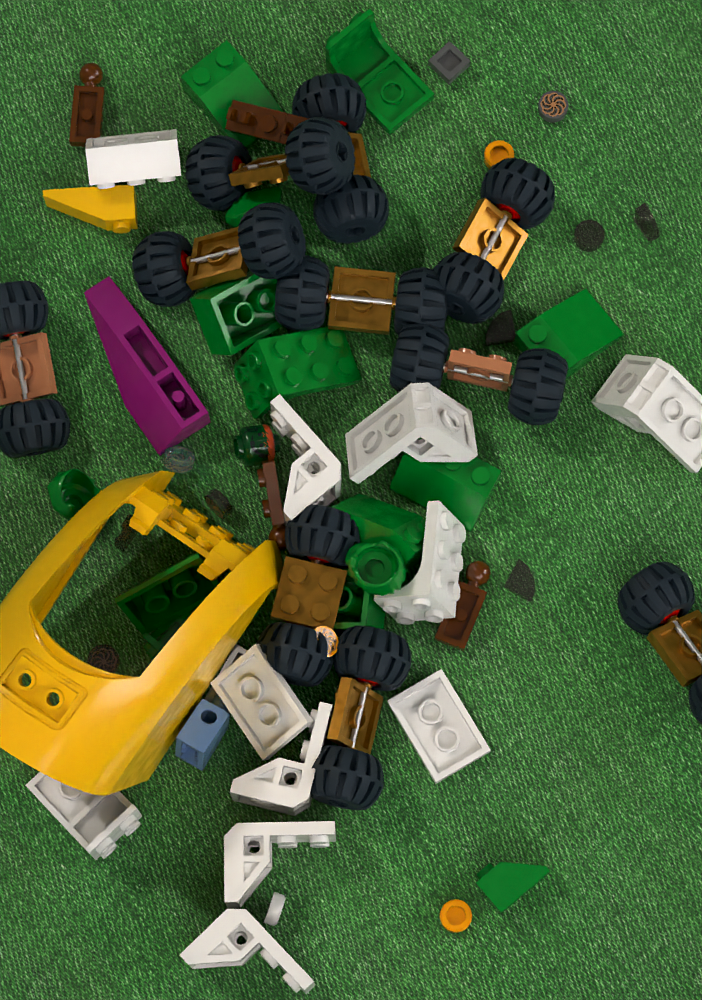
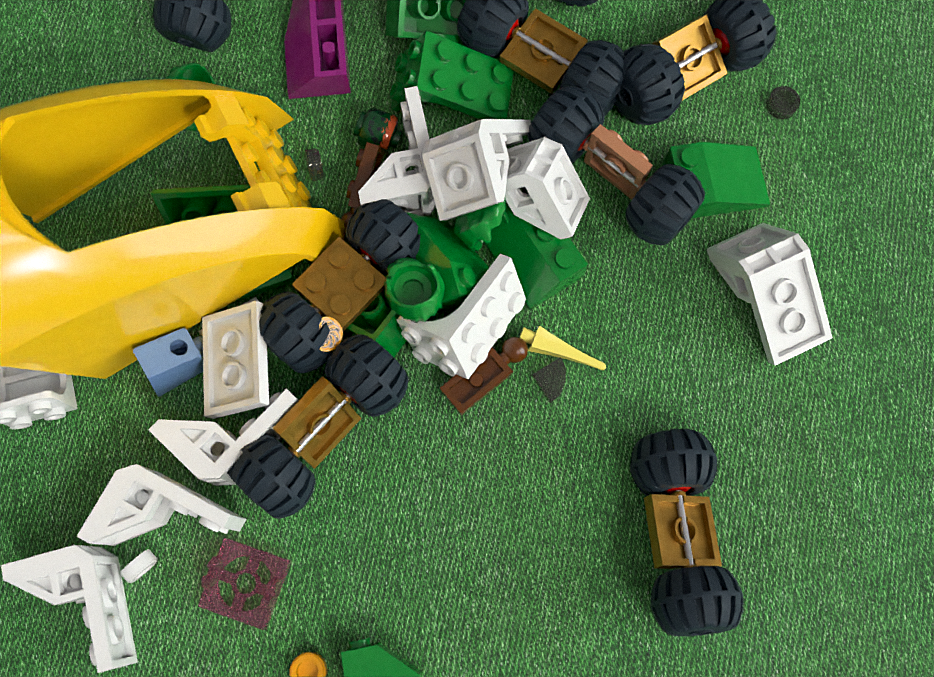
camera: 25 degrees right, 0 degrees up
clear smoke tile [114,514,138,552] -> none
clear light blue tile [163,446,195,473] -> none
white plate [387,669,491,784] -> none
clear smoke tile [485,310,515,346] -> none
clear smoke tile [633,203,660,242] -> none
none -> clear pink piece [198,538,292,630]
none -> white bracket [422,119,531,221]
none -> green hair [453,198,510,251]
none -> light yellow piece [520,326,606,370]

